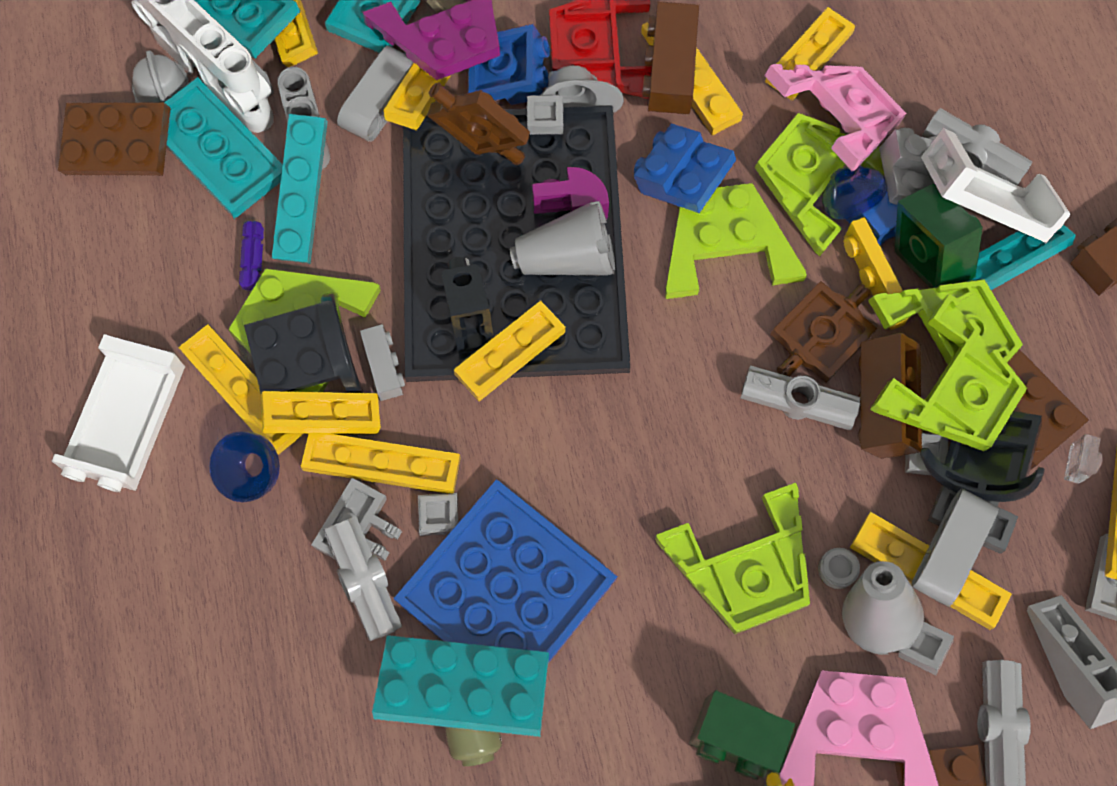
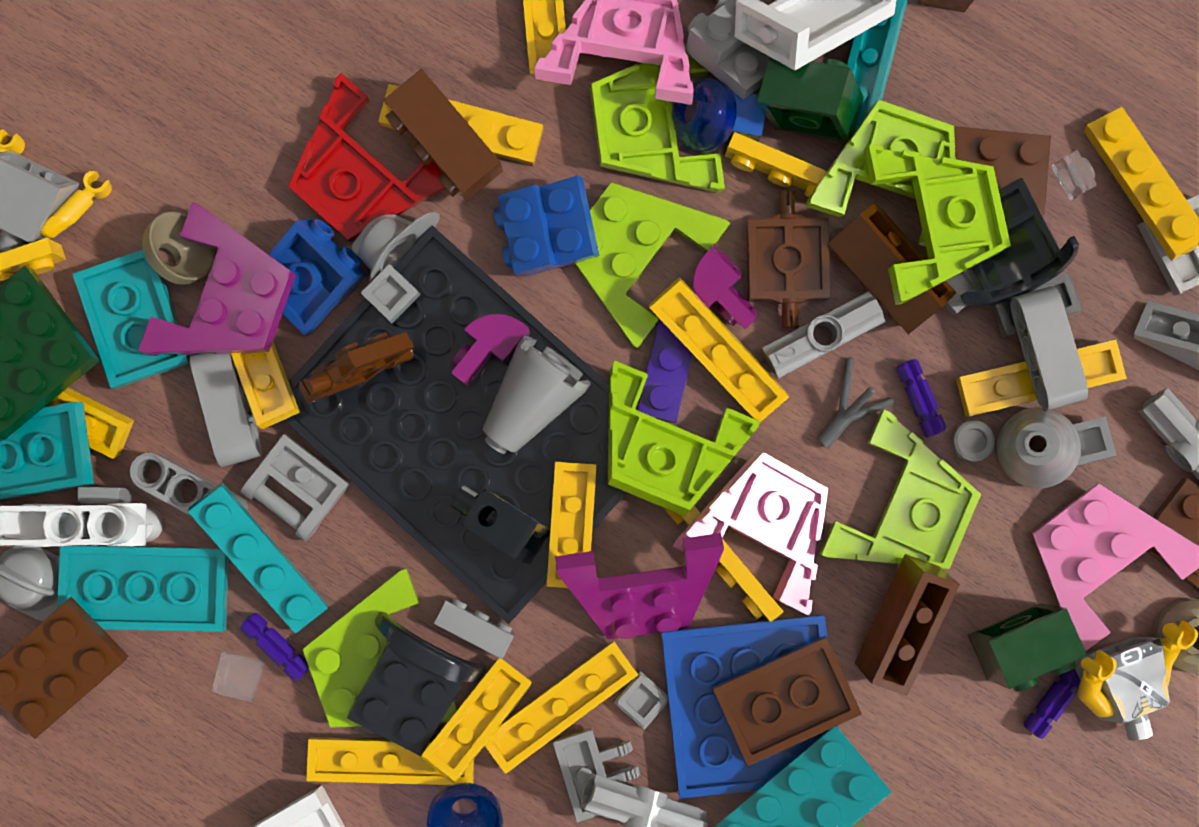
camera: 50 degrees left, 15 degrees up
none -> clear tile [211,651,264,702]
none -> light grey plate [241,434,350,542]
none -> magenta wing [555,533,724,640]
none -> lime wing [608,360,760,516]
none -> dark purple plate [638,319,693,424]
none -> yellow plate [649,277,789,422]
none -> yellow plate [663,506,784,622]
none -> wing [673,452,828,616]
none -> magenta brick [693,243,758,329]
none -> reddish brown plate [712,636,862,766]
none -> dark grey plant [817,357,894,448]
none -> reddish brown brick [855,554,960,696]
none -> dark purple axle [896,359,946,437]

